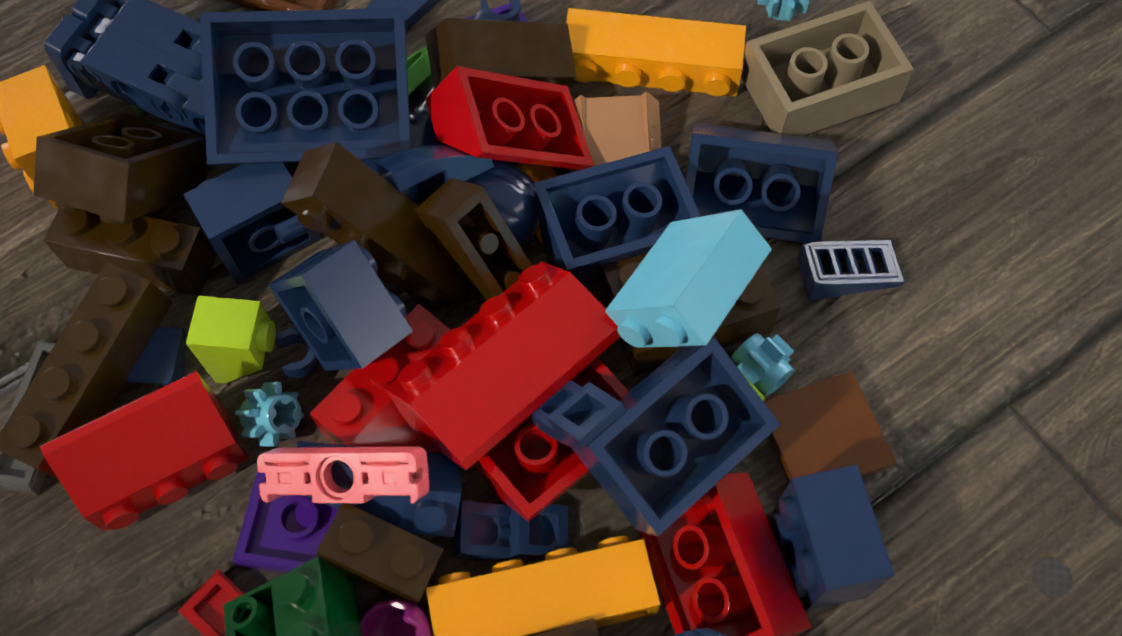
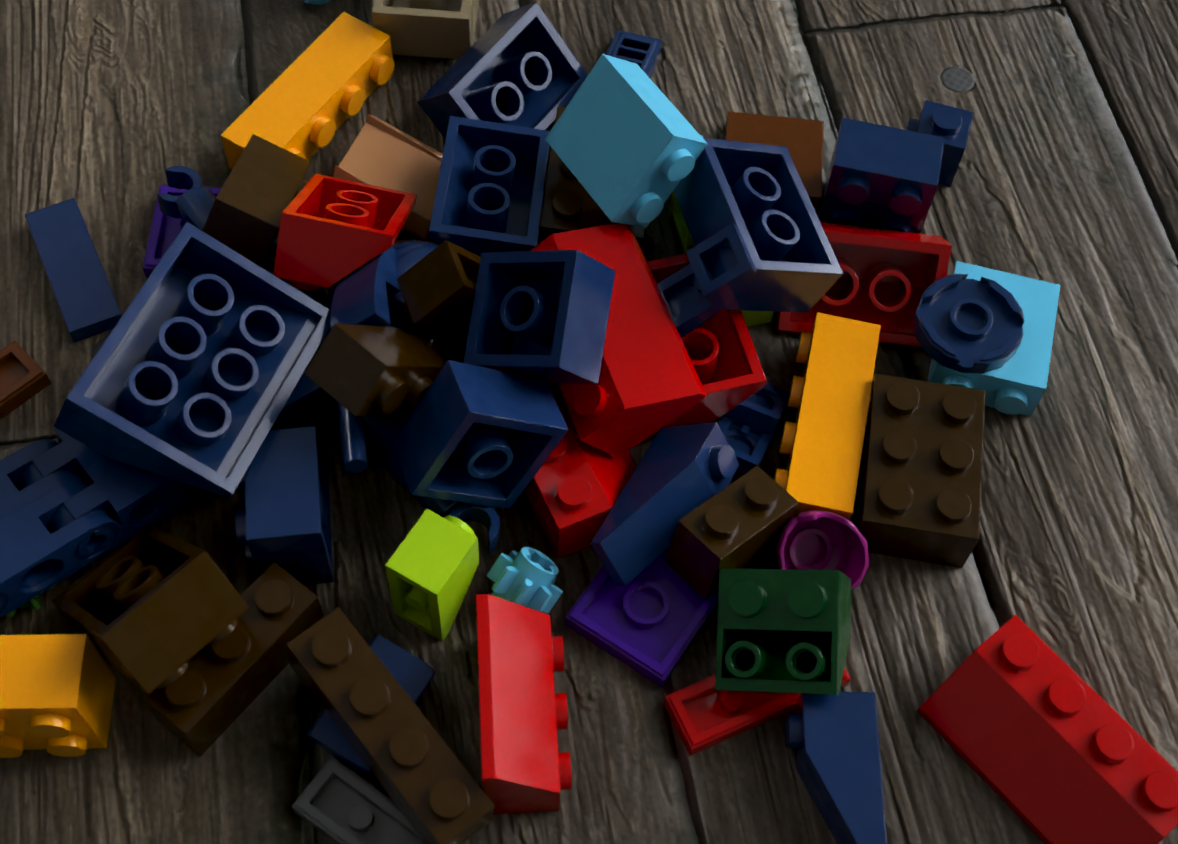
camera: 70 degrees left, 5 degrees down
coral piece [257,447,429,504] -> none
none -> dark blue brick [463,250,615,384]
none -> dark blue brick [906,100,974,187]

